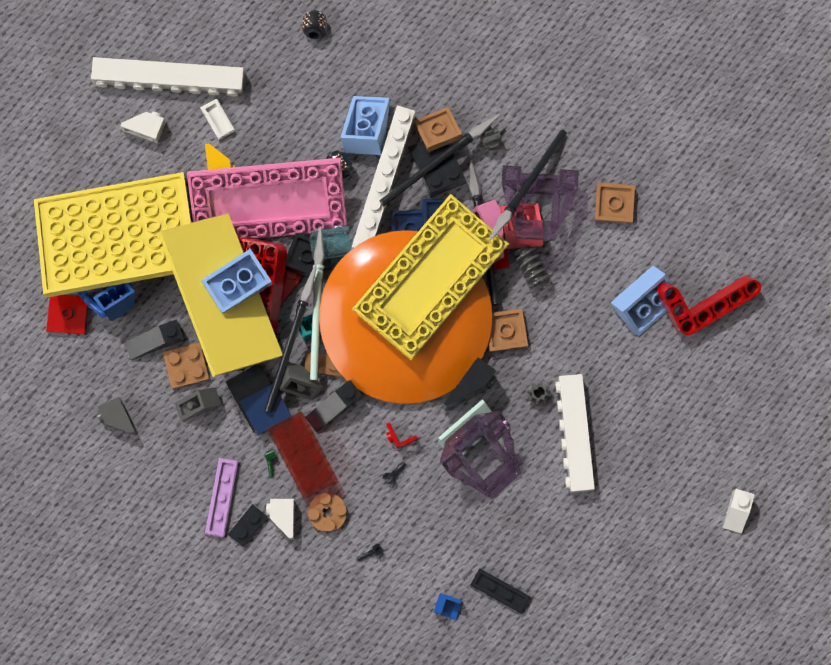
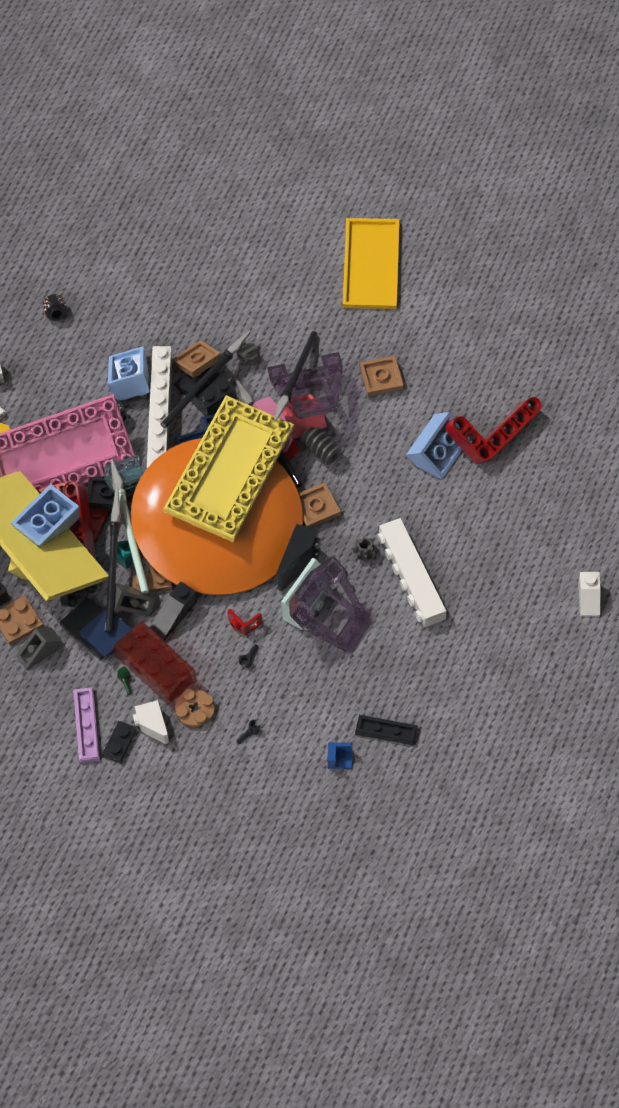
camera: 15 degrees left, 20 degrees down
none -> yellow tile [343,218,399,309]

